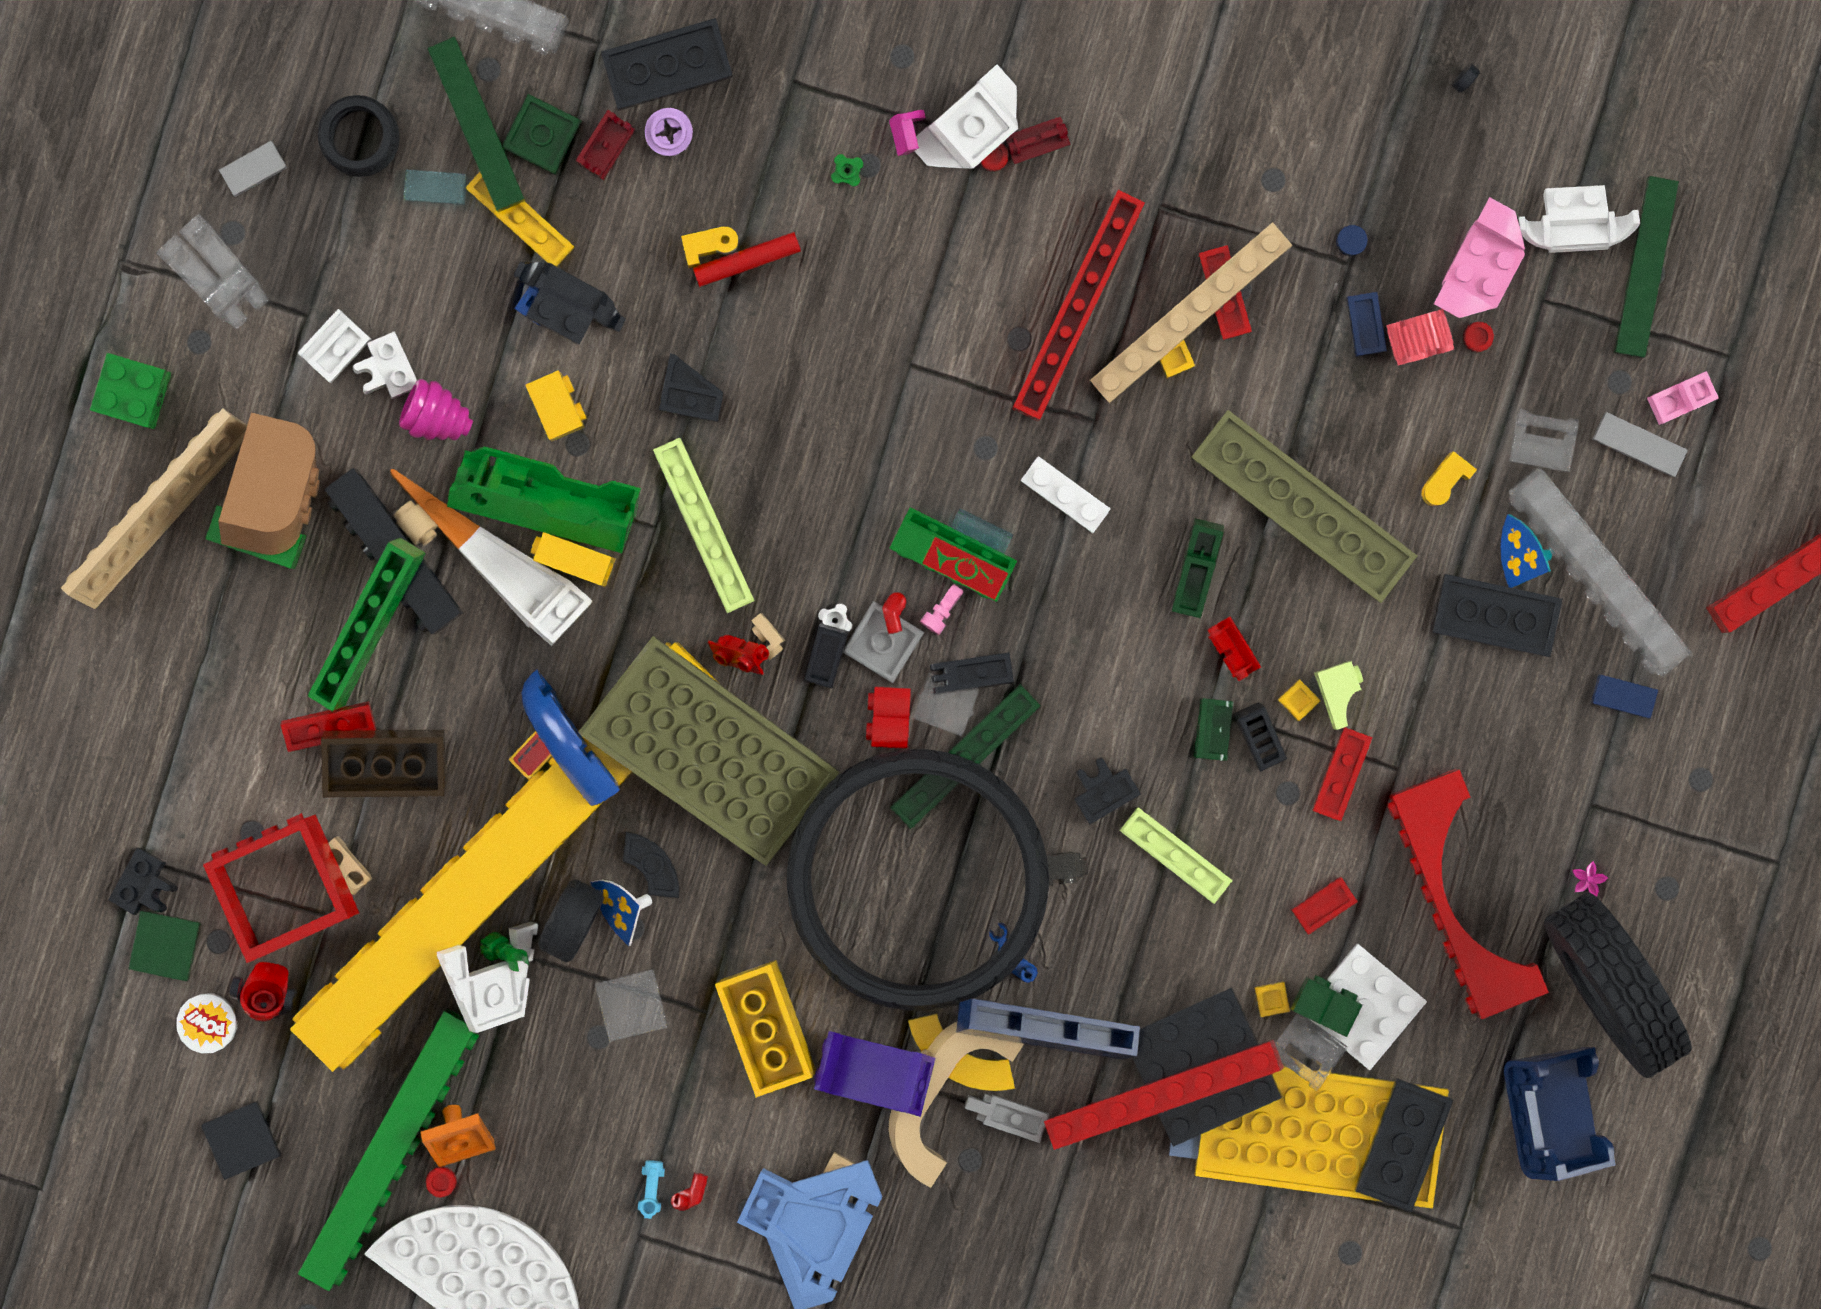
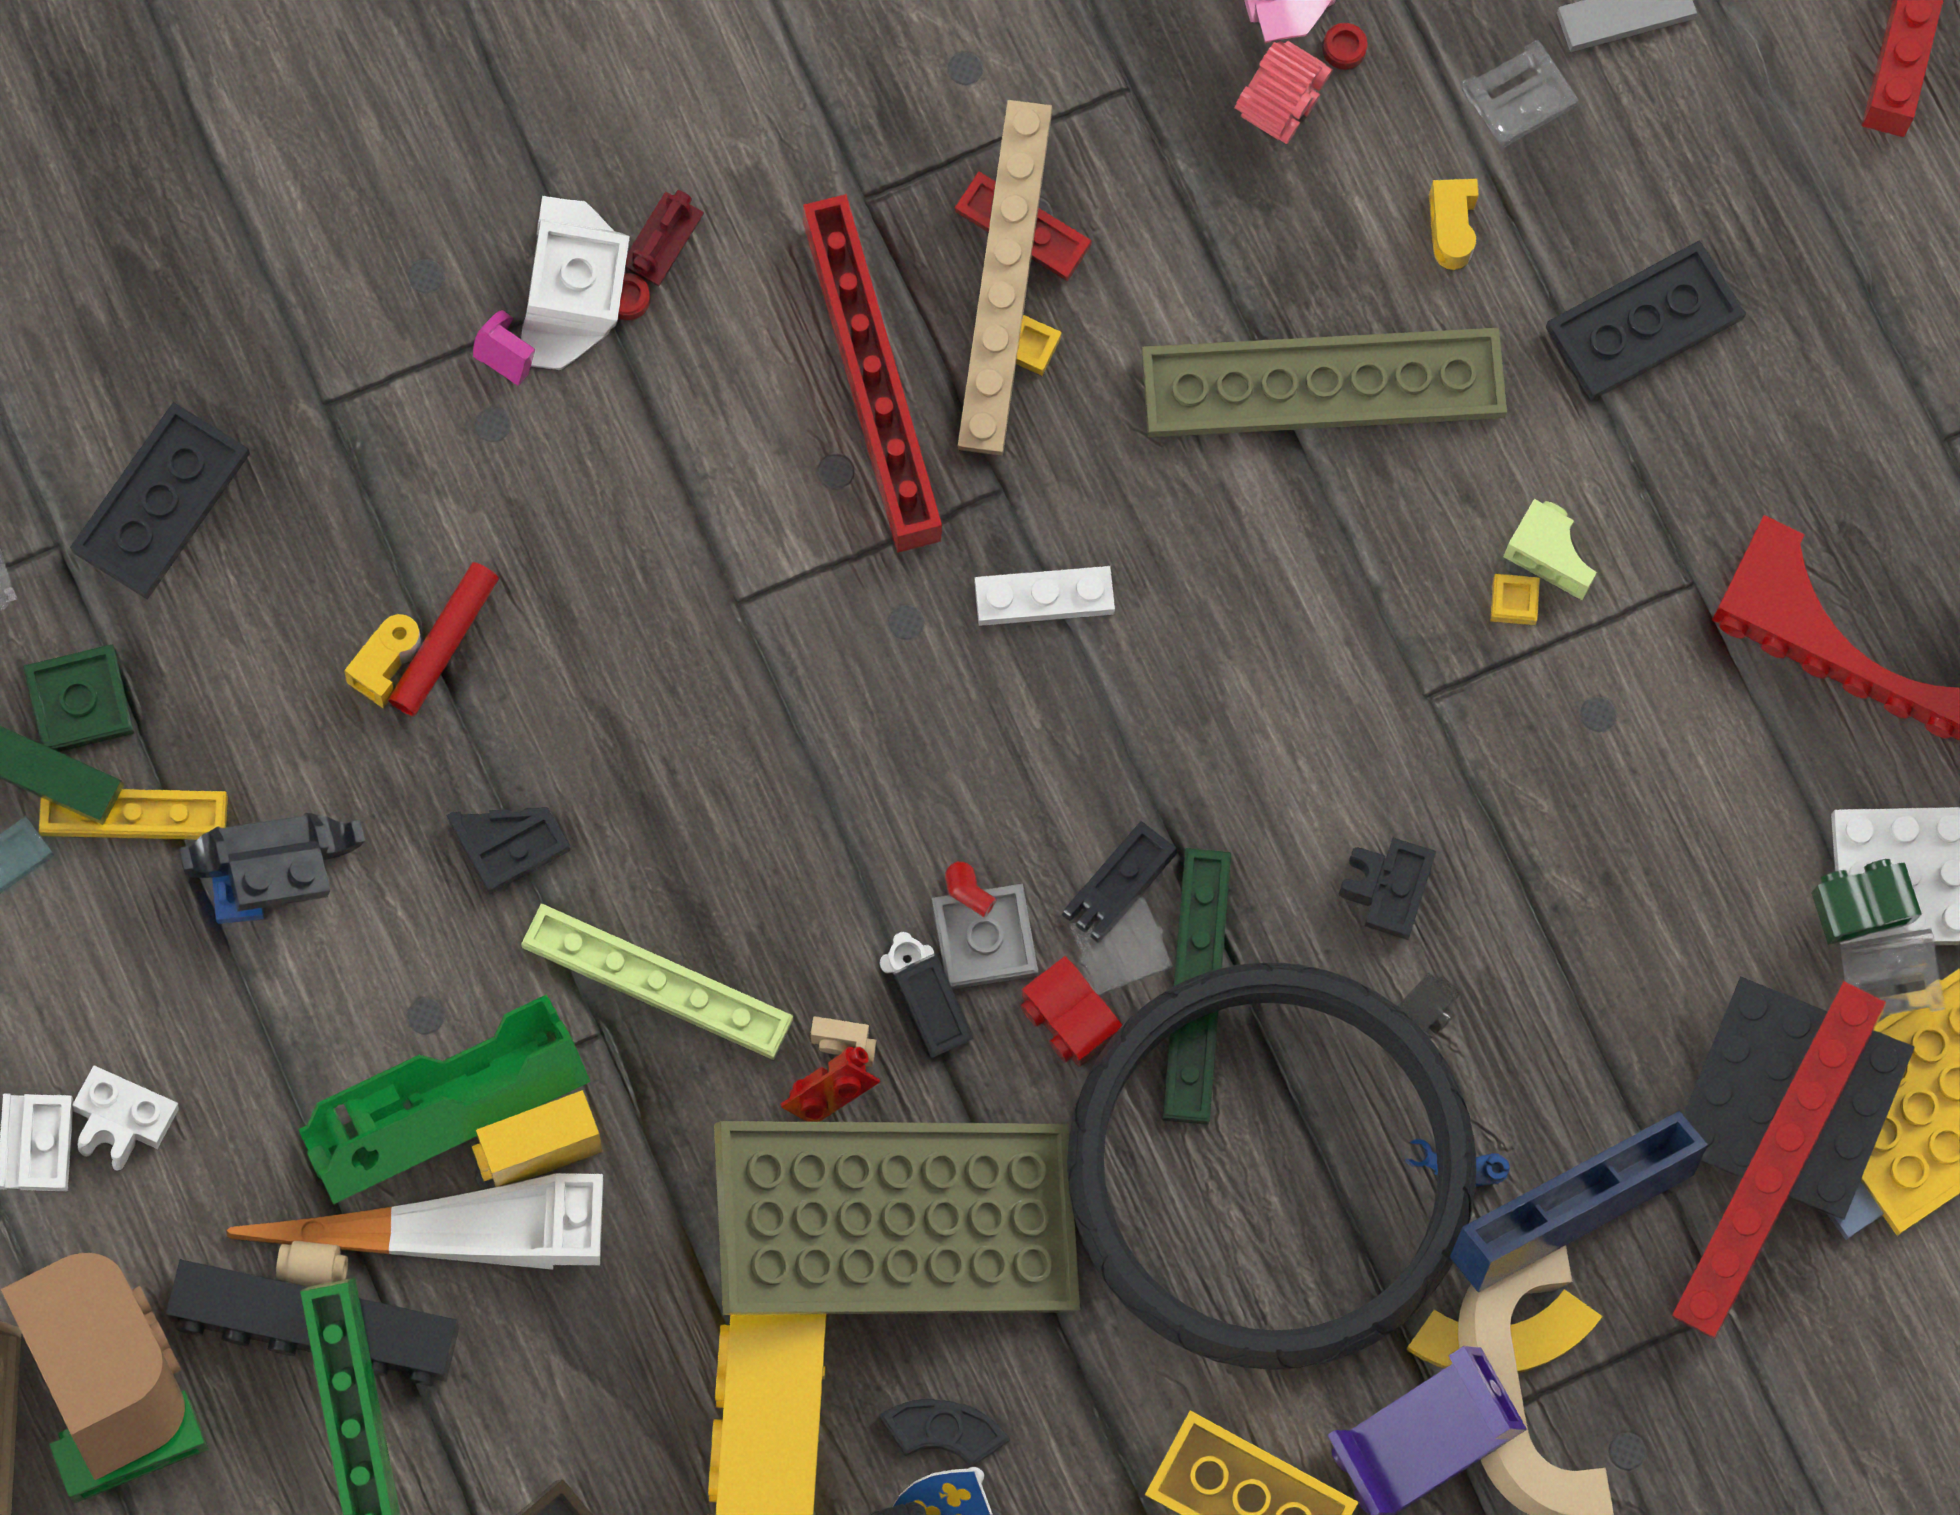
camera: 45 degrees left, 15 degrees down
dark pink piece [399,379,473,441] -> none
red slope [509,731,552,780] -> none
blue brick [521,670,620,806] -> none
yellow brick [526,370,587,441] -> none
dark red hinge [576,110,635,180] -> none
lavender gear [645,108,693,156] -> none
green plate [831,154,863,187] -> none
green brick [889,507,1017,602] -> none
bright pink piece [920,584,963,636] -> none
clear light blue plate [951,508,1014,554] -> none
light grey hinge [964,1094,1049,1143] -> none
yellowish green tile [1119,807,1233,904] -> none
dark green slope [1172,518,1224,619] -> none
dark green hinge [1194,698,1234,761] -> none
red hinge [1207,616,1261,681] -> none
black slope [1233,702,1287,772] -> none
yellow tile [1254,982,1290,1017] -> none
red tile [1291,877,1358,935] -> none
red plate [1312,727,1373,821] -> none
dark blue tile [1336,225,1368,256] -> none
dark blue tile [1346,292,1387,356] -> none
blue shield [1501,514,1552,588] -> none
clear brick [1508,467,1692,676] -> none
dark blue tile [1591,674,1658,719] -> none

